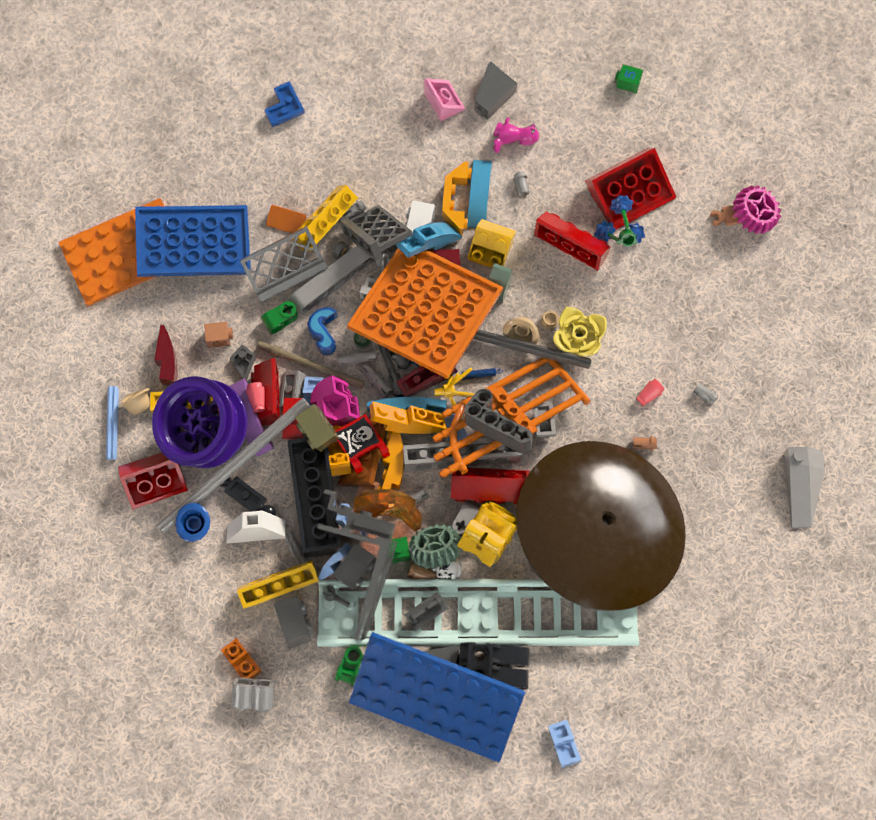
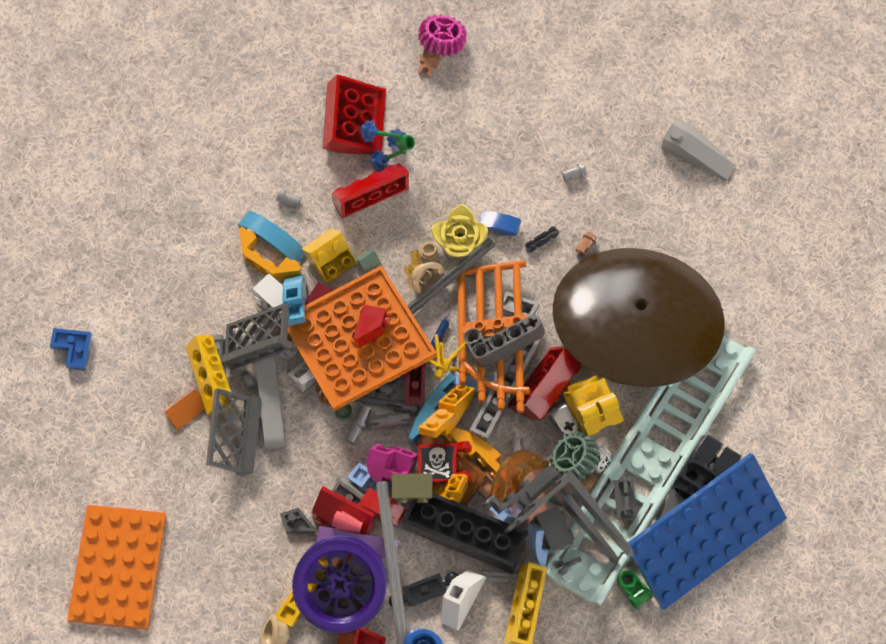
camera: 60 degrees left, 5 degrees down
blue plate [135,205,251,277] -> none
dark red slope [154,324,178,385] -> none
nougat brick [204,322,233,348] -> none
dark tan bar [257,341,364,389] -> none
green piece [261,301,298,334] -> none
dark grey brick [274,596,314,649] -> none
blue animal [307,307,338,356] -> none
bright pink slope [424,78,465,121] -> none
dark grey slope [474,61,517,120] -> none
dark pink animal [493,117,539,153] -> none
light blue slope [548,720,581,768] -> none
green brick [614,64,643,93] -> none
coral cone [636,379,665,406] -> none
none -> red slope [353,305,390,348]
none -> clear yellow arm [404,250,422,277]
none -> blue slope [479,211,521,236]
none -> black axle [525,226,559,253]

